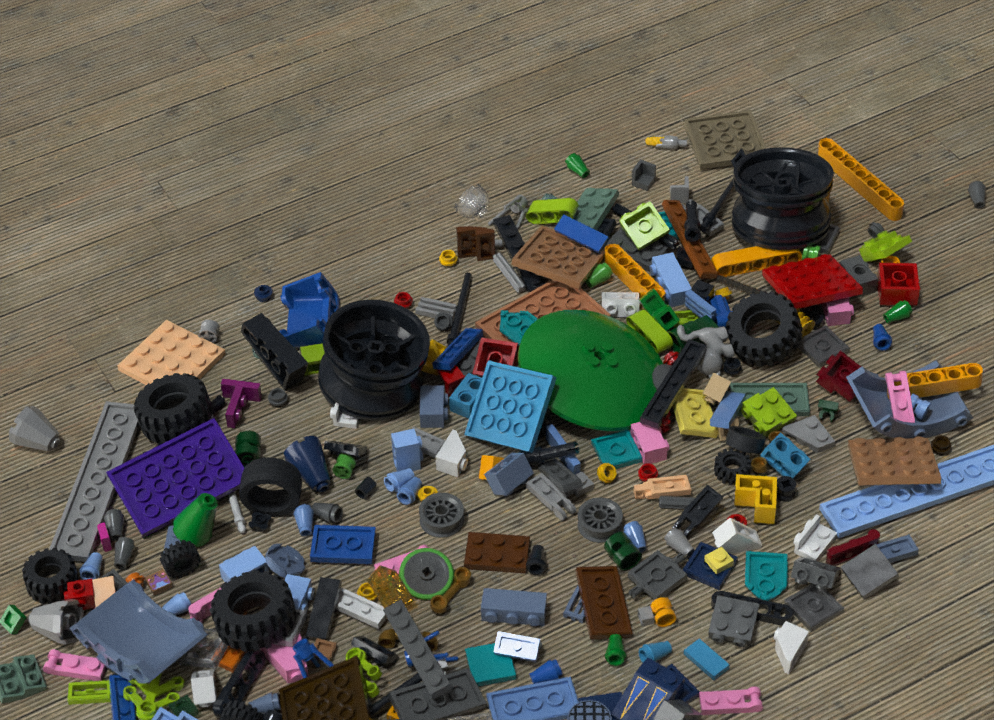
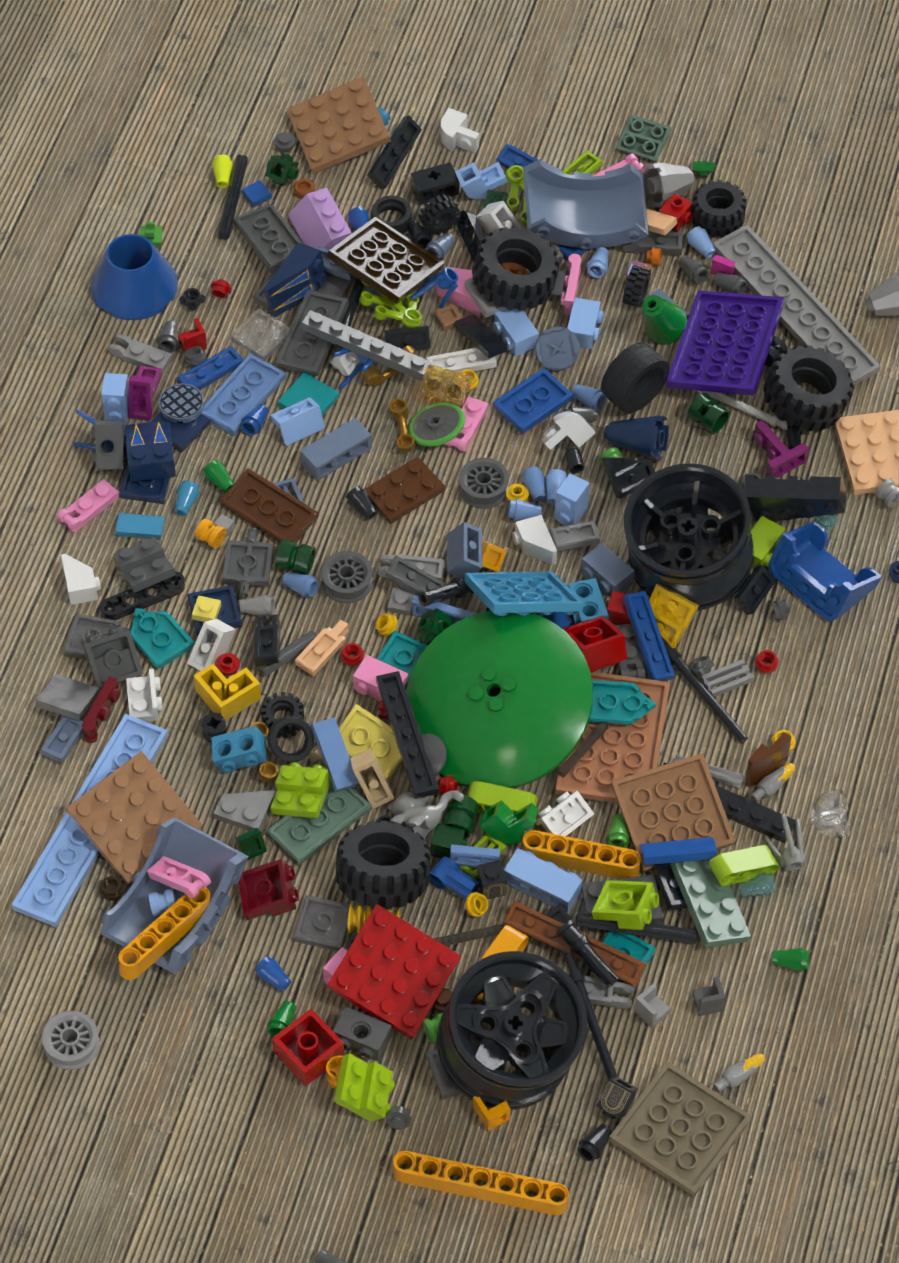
camera: 135 degrees right, 10 degrees up
none -> dark green brick [416,608,454,646]
none -> medium blue cone [507,498,542,521]
none -> white brick [542,412,596,450]

